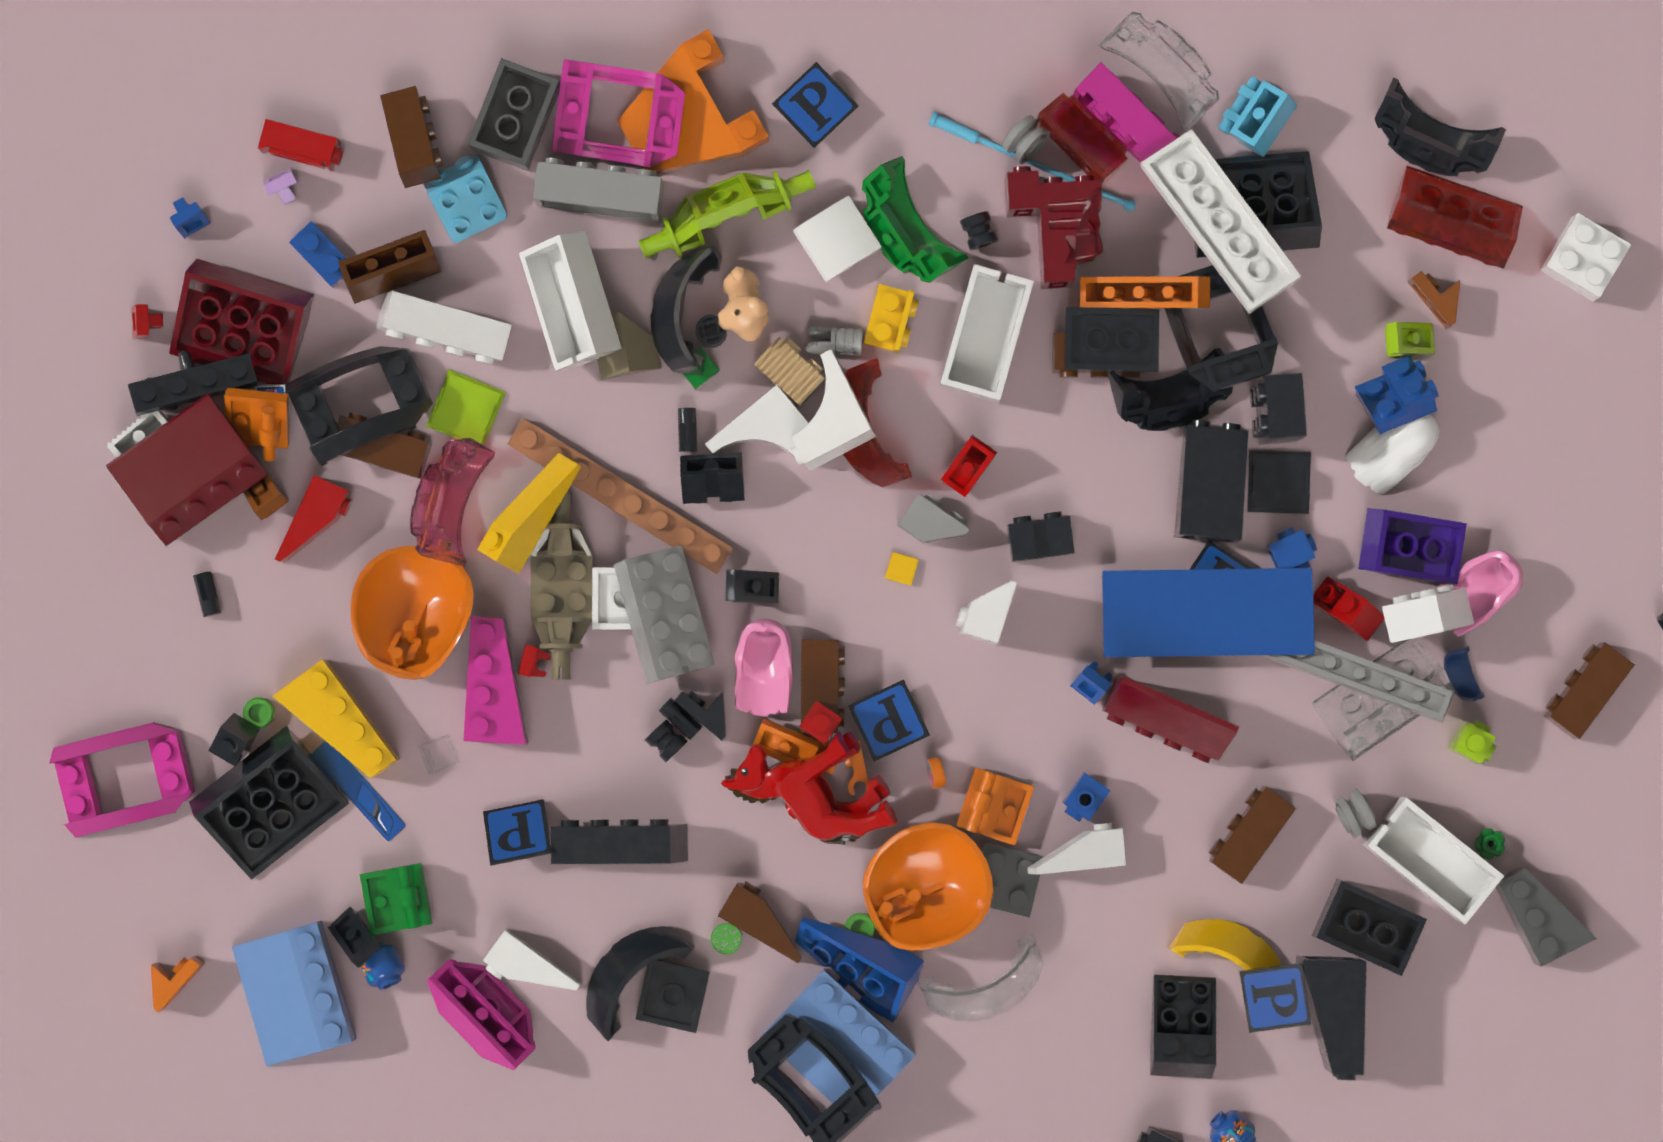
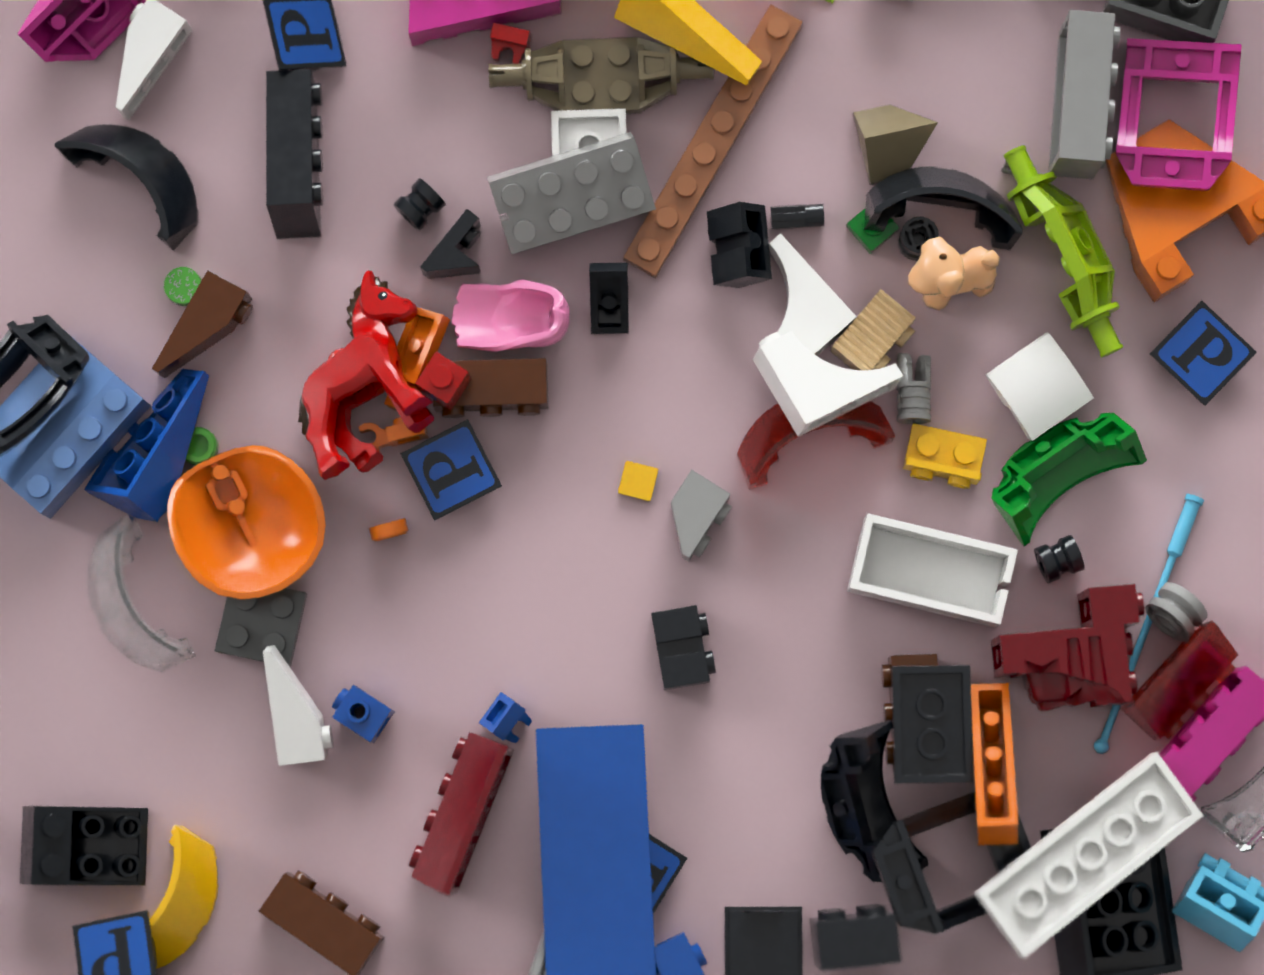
camera: 90 degrees right, 5 degrees down
white piece [519,230,622,371] -> none
black plate [635,960,710,1033] -> none
black piece [659,698,702,740] -> none
red slope [940,435,998,497] -> none
white slope [955,581,1017,645] -> none
orange plate [956,767,1034,846] -> none
black slope [1174,420,1248,543] -> none

